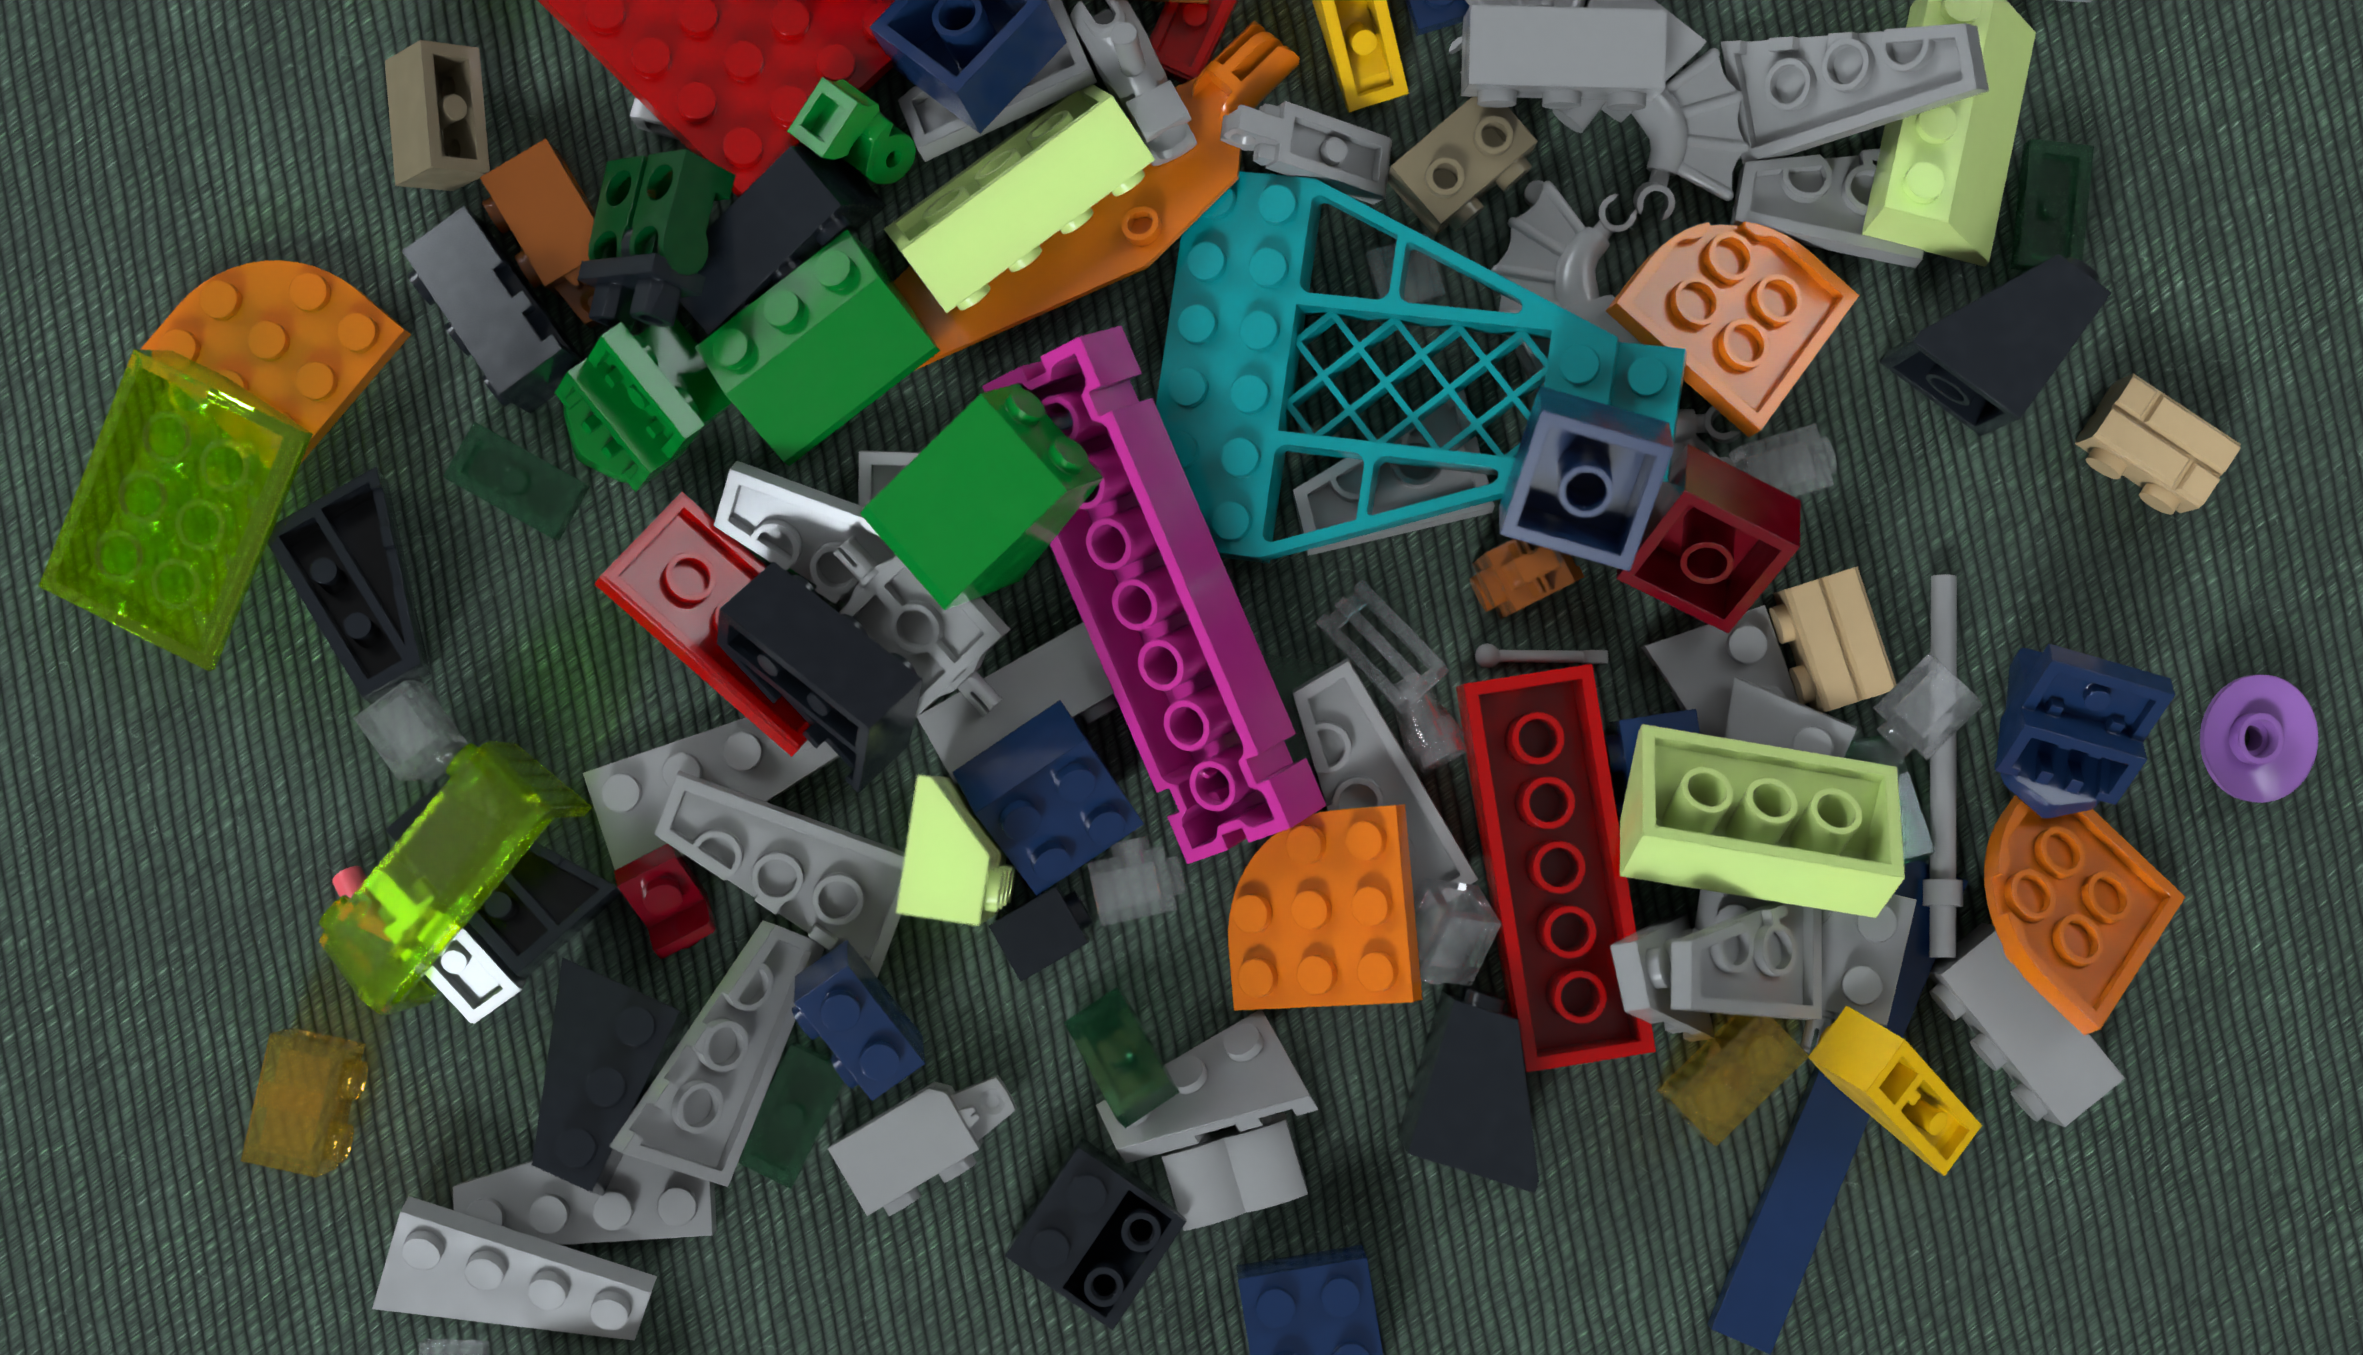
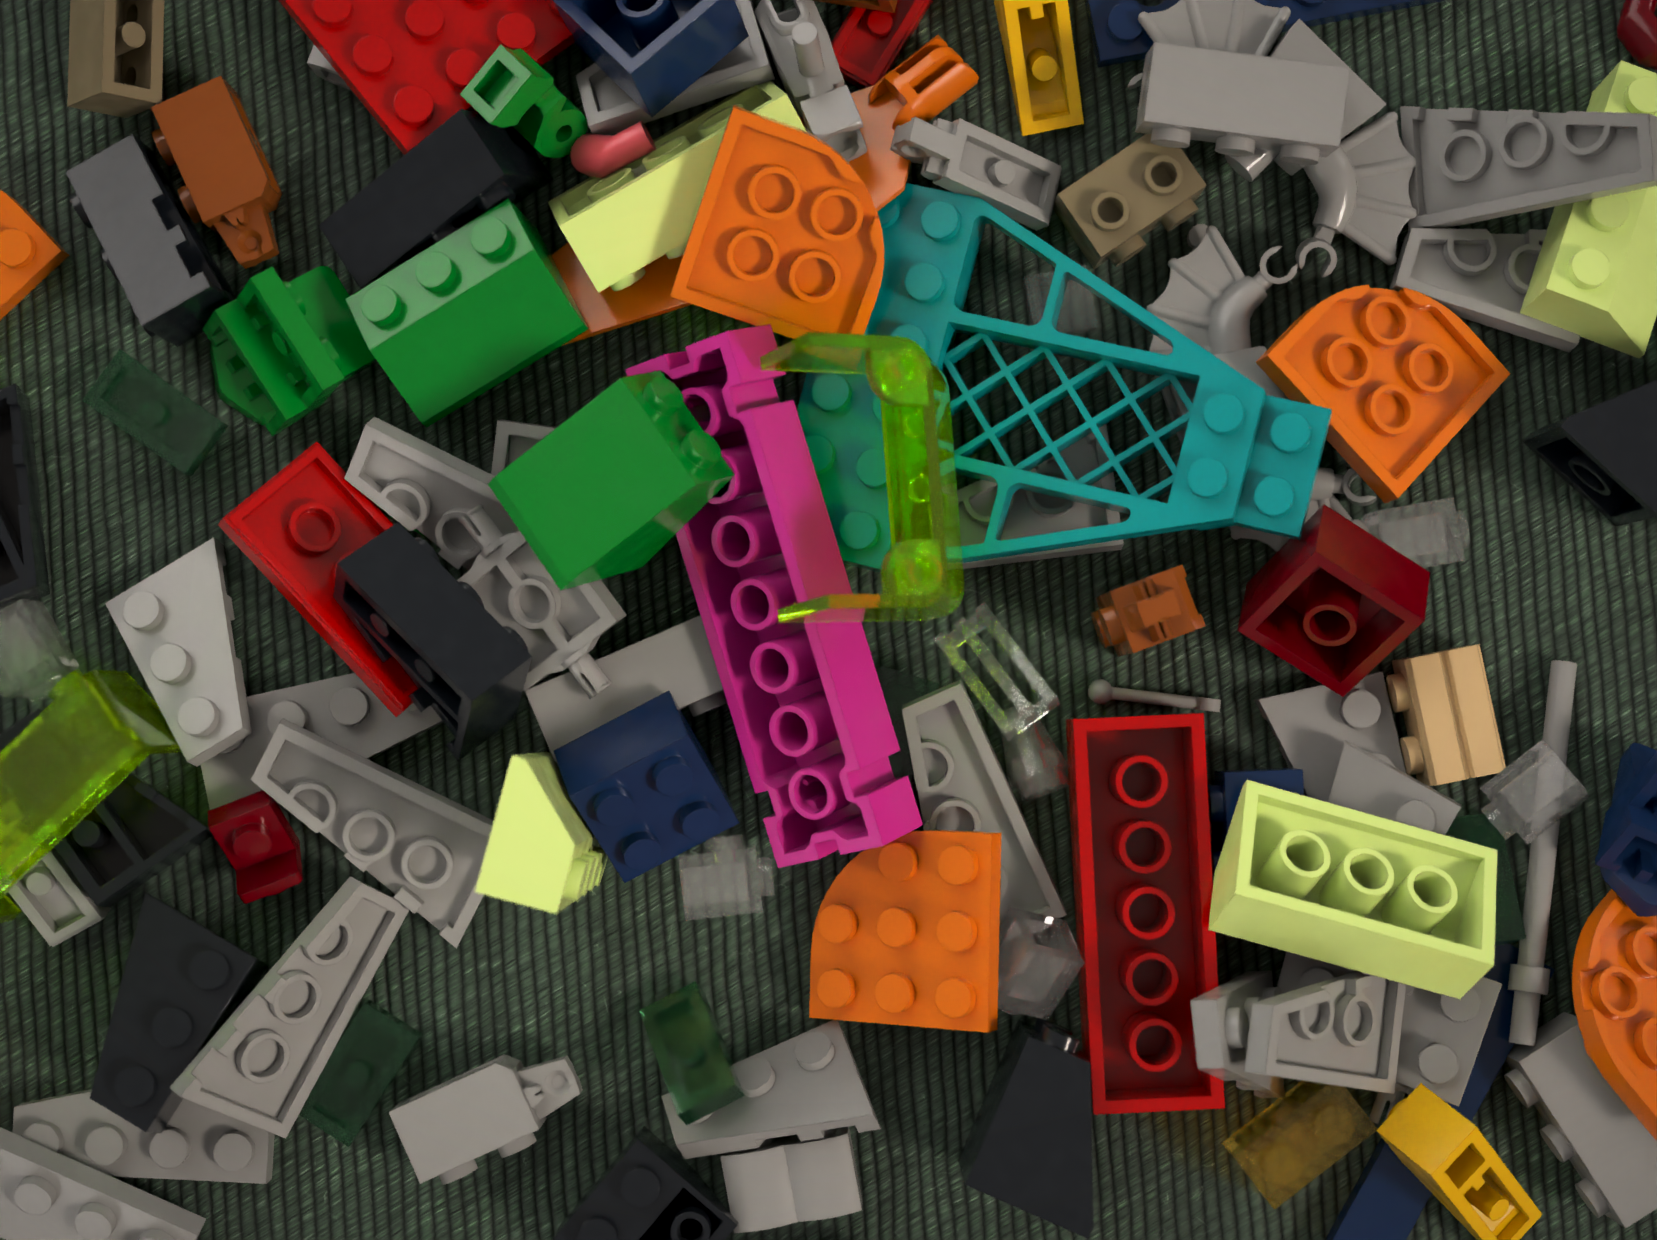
camera: 10 degrees right, 0 degrees up
dark green hips [577,149,736,330] -> none
dark blue brick [792,940,925,1101] -> none
black brick [989,884,1094,982] -> none
dark blue brick [1499,386,1674,571] -> none
none -> light grey wing [105,537,252,767]
none -> coral arm [570,121,656,178]
none -> orange plate [670,105,884,360]
none -> clear neon green windscreen [760,332,964,623]

